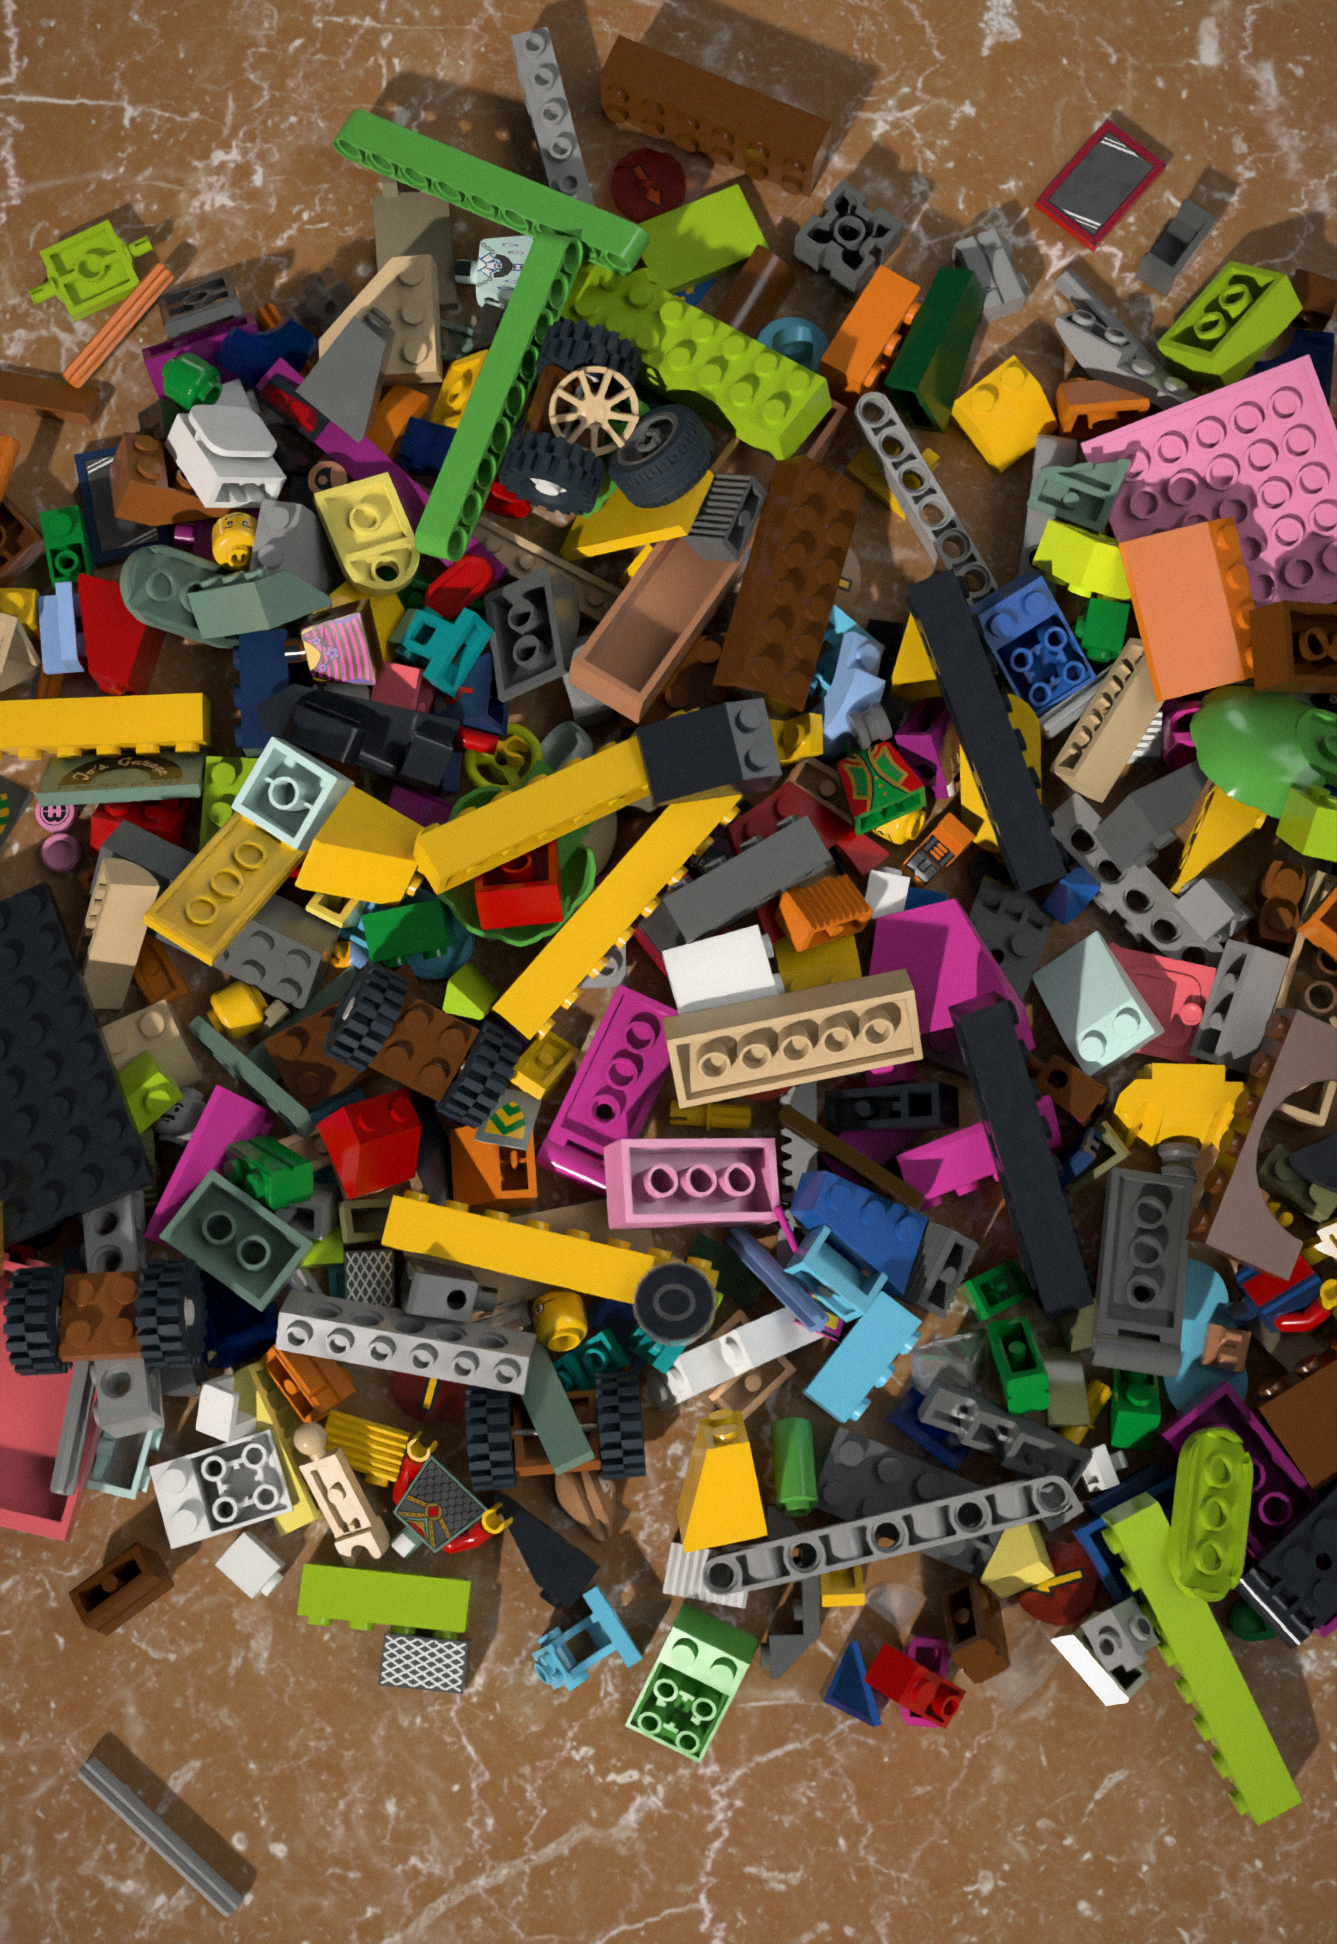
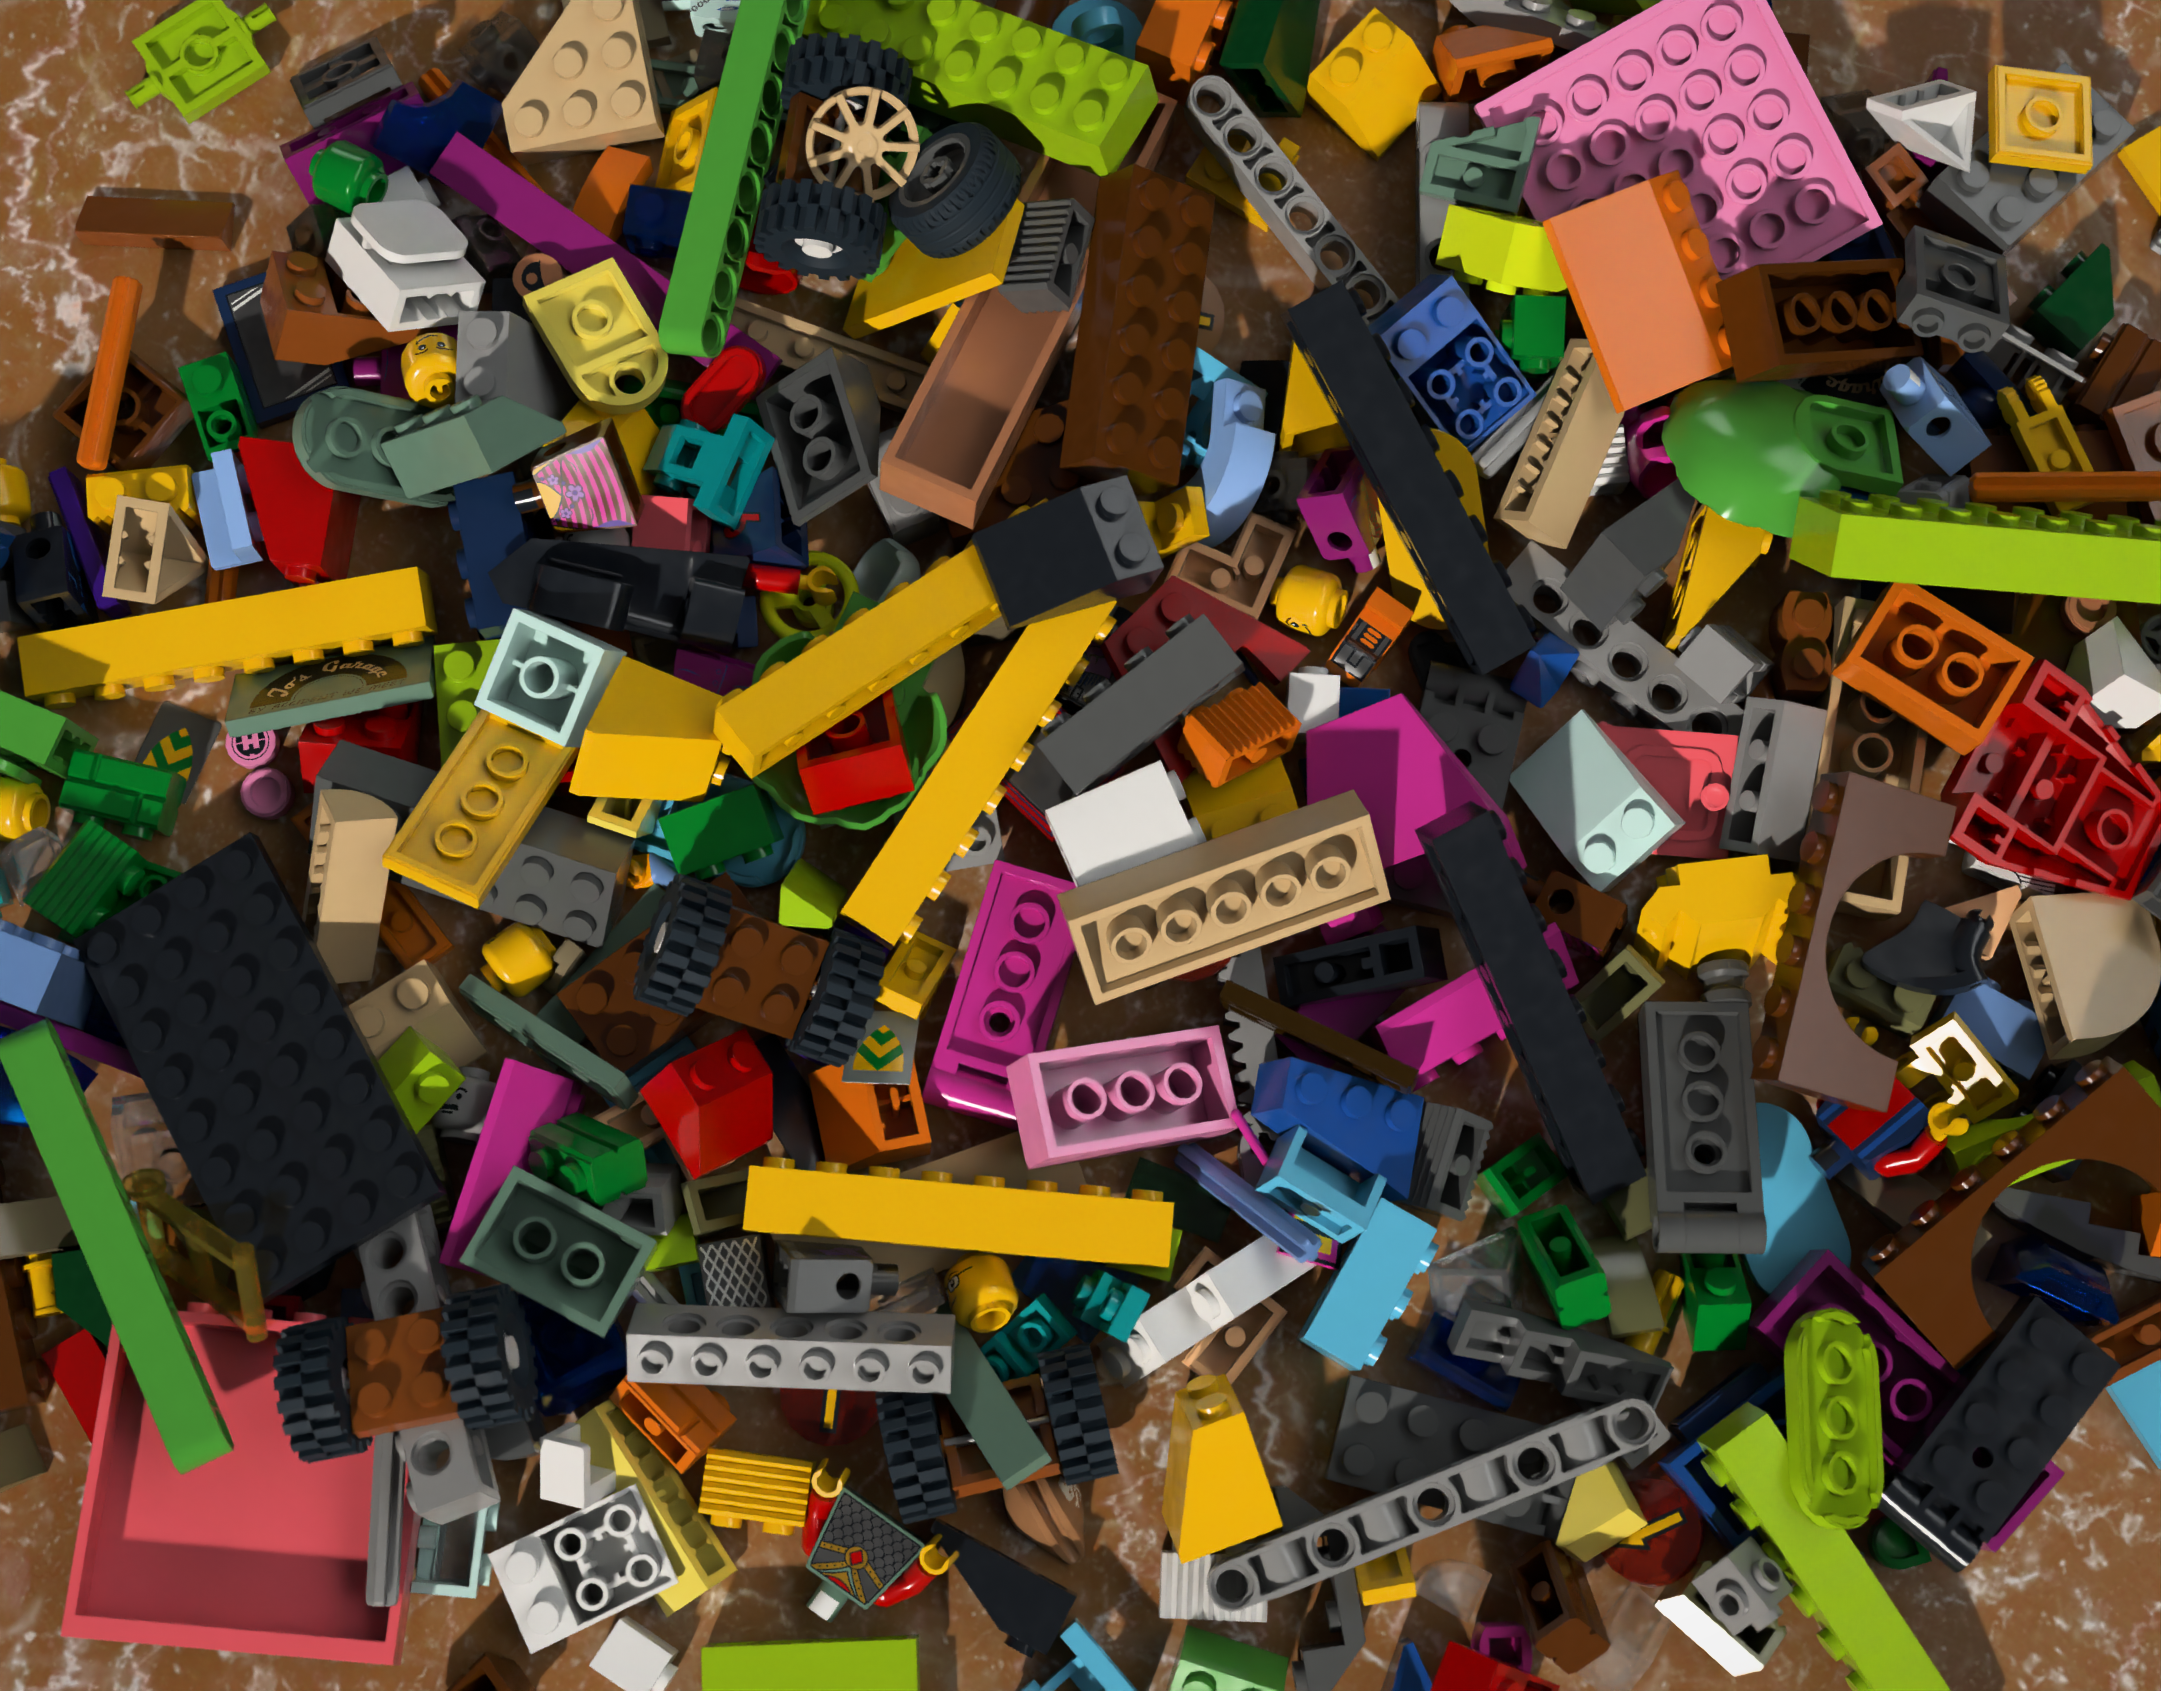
camera: 10 degrees left, 0 degrees up
orange axle [62,262,174,389] -> none
sticker [257,374,330,442] -> none
tan plate [293,1422,391,1567] -> none
dark grey slope [296,306,395,443] -> none
black tile [632,1261,717,1347] -> none
yellow axle [670,1100,752,1131] -> none
bright green brick [770,1417,818,1517] -> none
torso [837,737,927,837] -> none
dark grey wheel [846,701,892,751] -> none
dark blue tile [1058,1126,1102,1190] -> none
white tile [1081,1444,1129,1493] -> none
nougat tile [1200,1323,1251,1374] -> none

